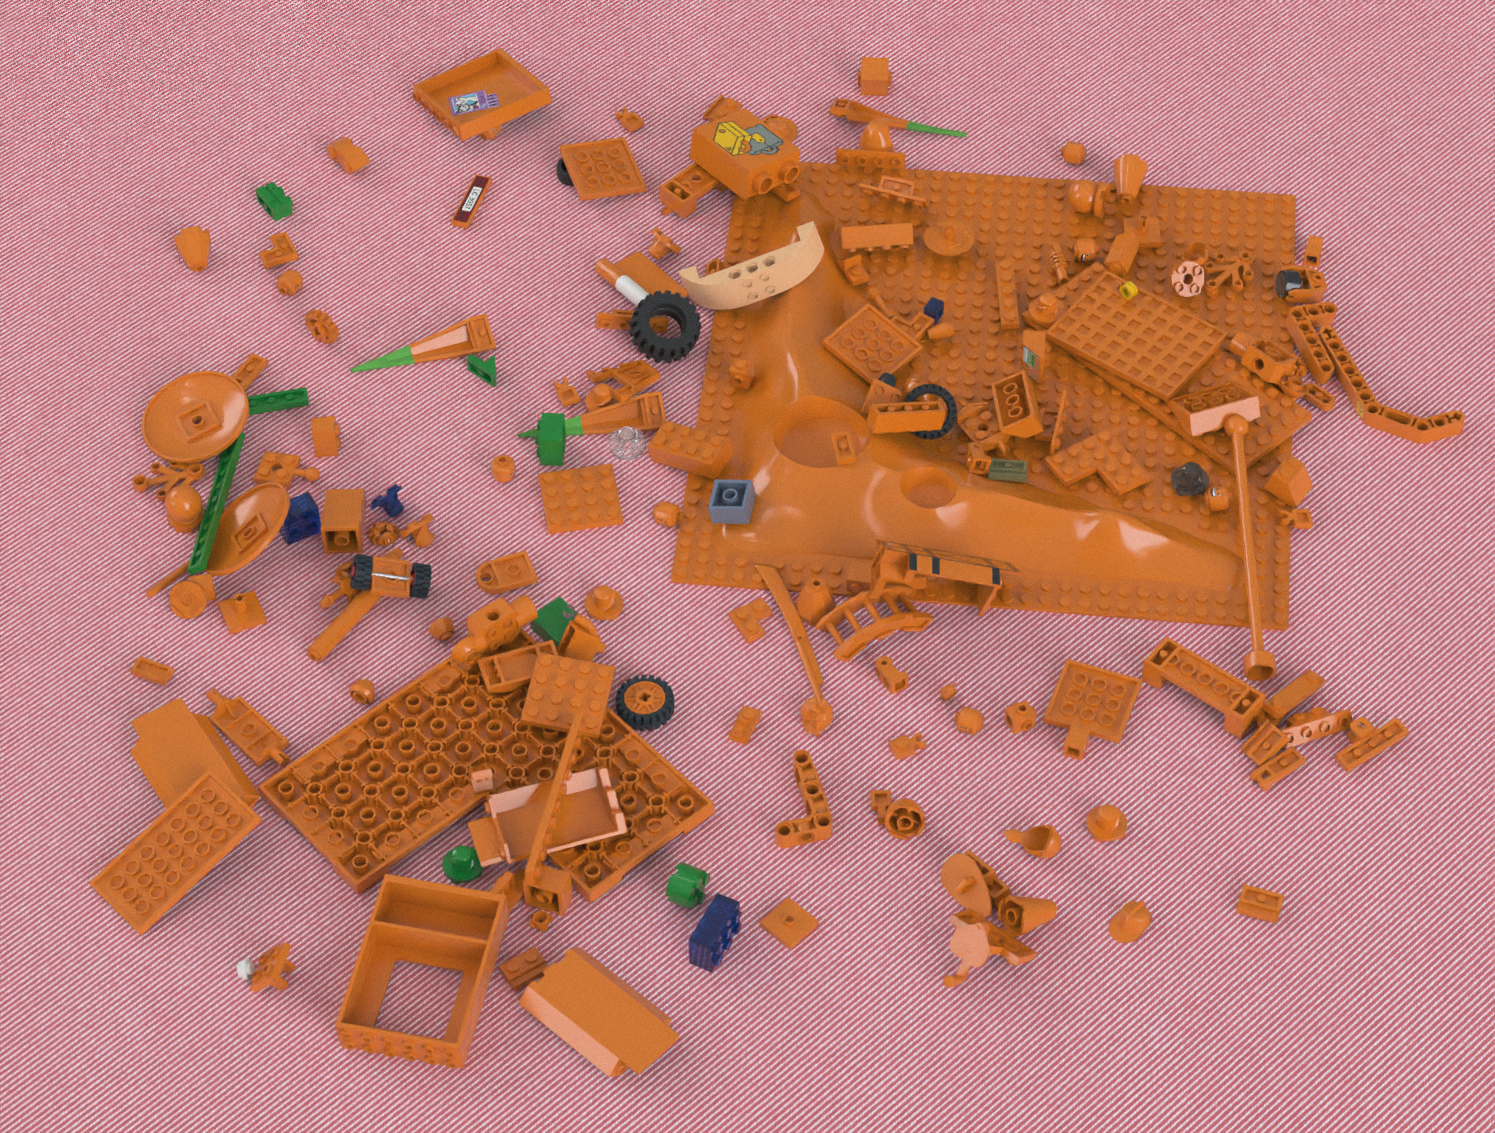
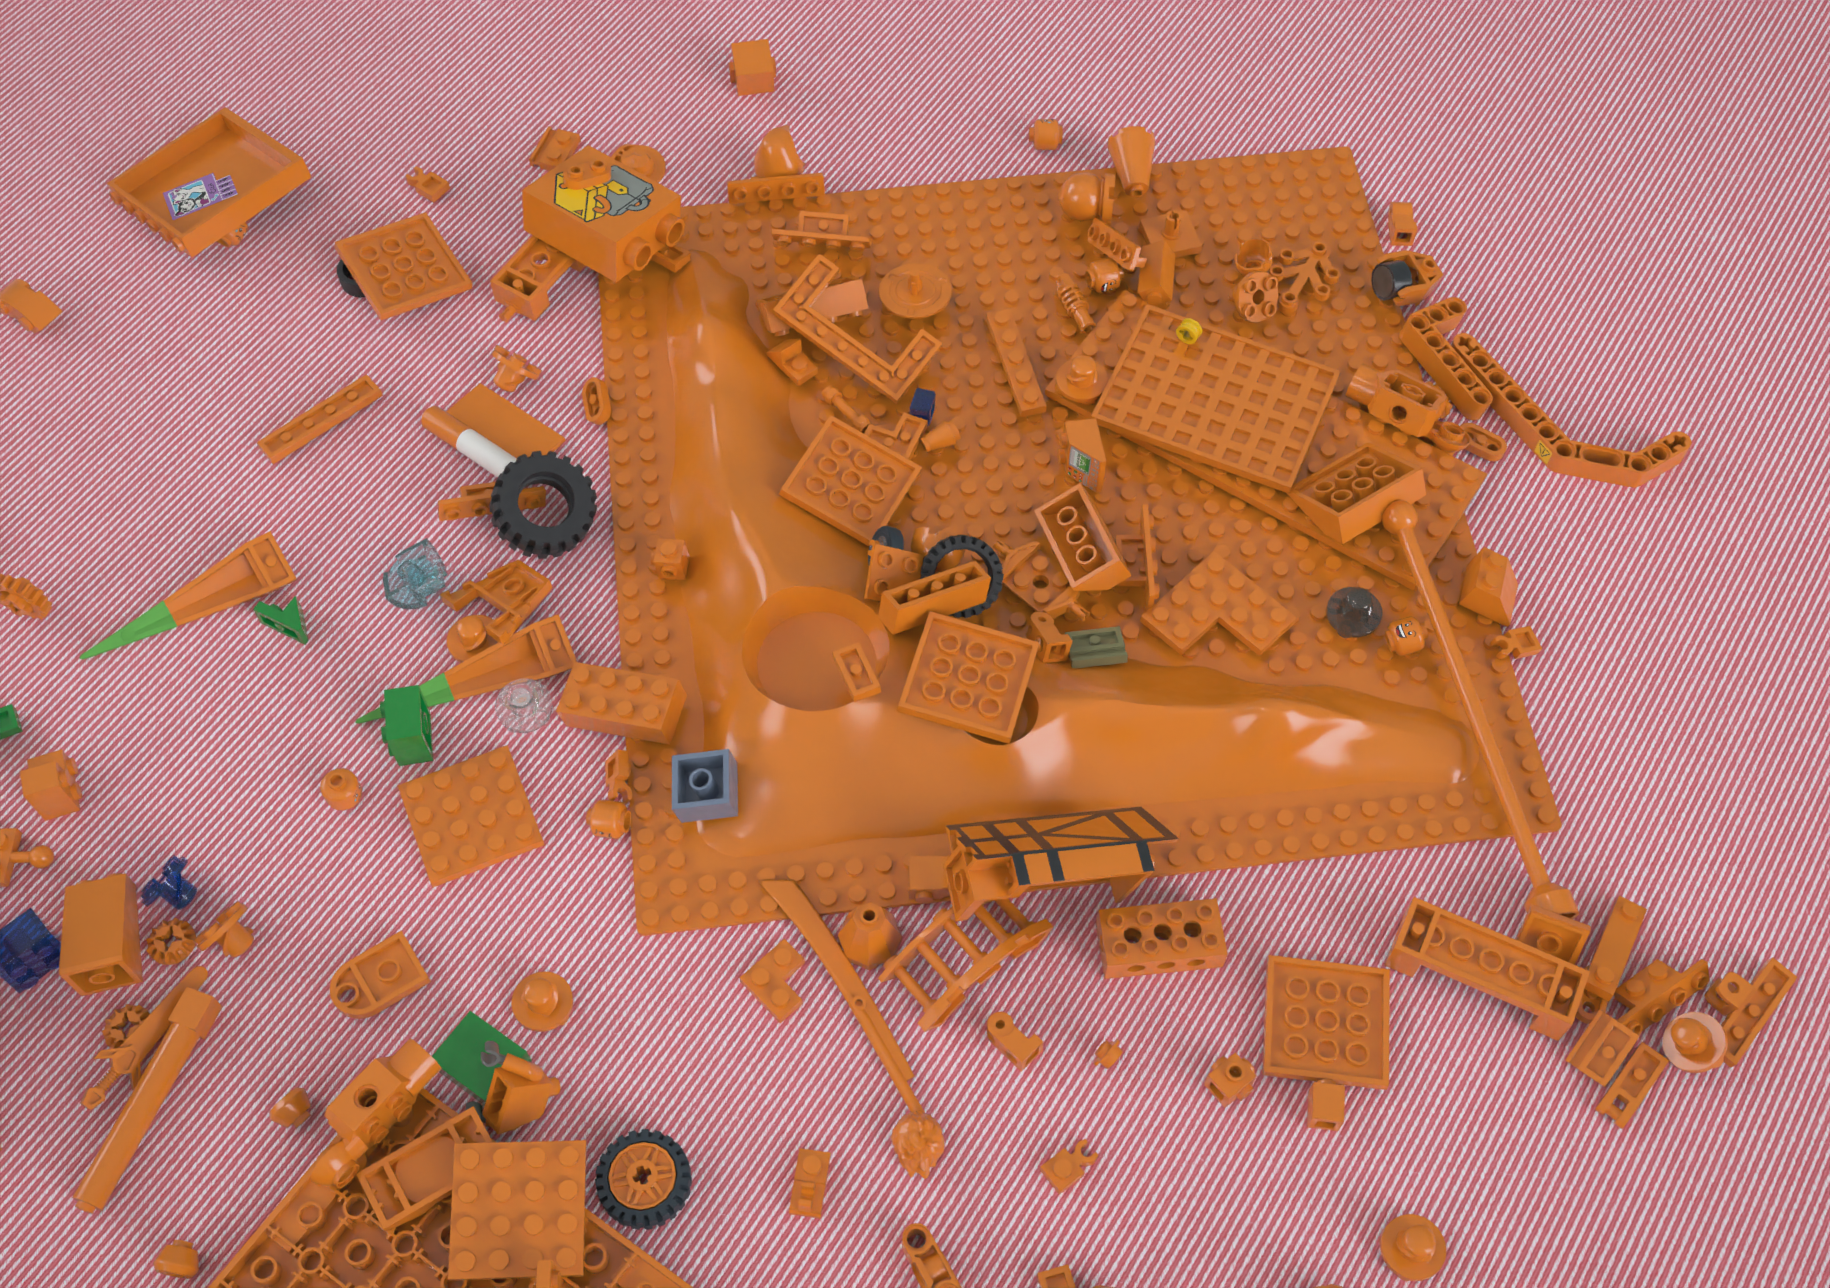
camera: 15 degrees left, 10 degrees up
plate [350,554,432,599] -> none
tile [451,174,492,229] -> none
orange plate [553,377,580,408] -> none
light nougat slope [679,221,824,310] -> none
orange plate [830,98,967,137] -> none
orange head [954,707,984,735] -> none
none -> orange plate [256,374,383,464]
none -> clear light blue brick [383,538,448,610]
none -> orange plate [563,159,611,190]
none -> orange plate [605,749,633,804]
none -> orange plate [773,253,943,404]
none -> orange plate [897,611,1039,744]
none -> orange bracket [1087,218,1147,271]
none -> orange brick [1095,898,1228,979]
none -> orange plate [1515,904,1591,965]
none -> orange plate [1662,1012,1728,1073]

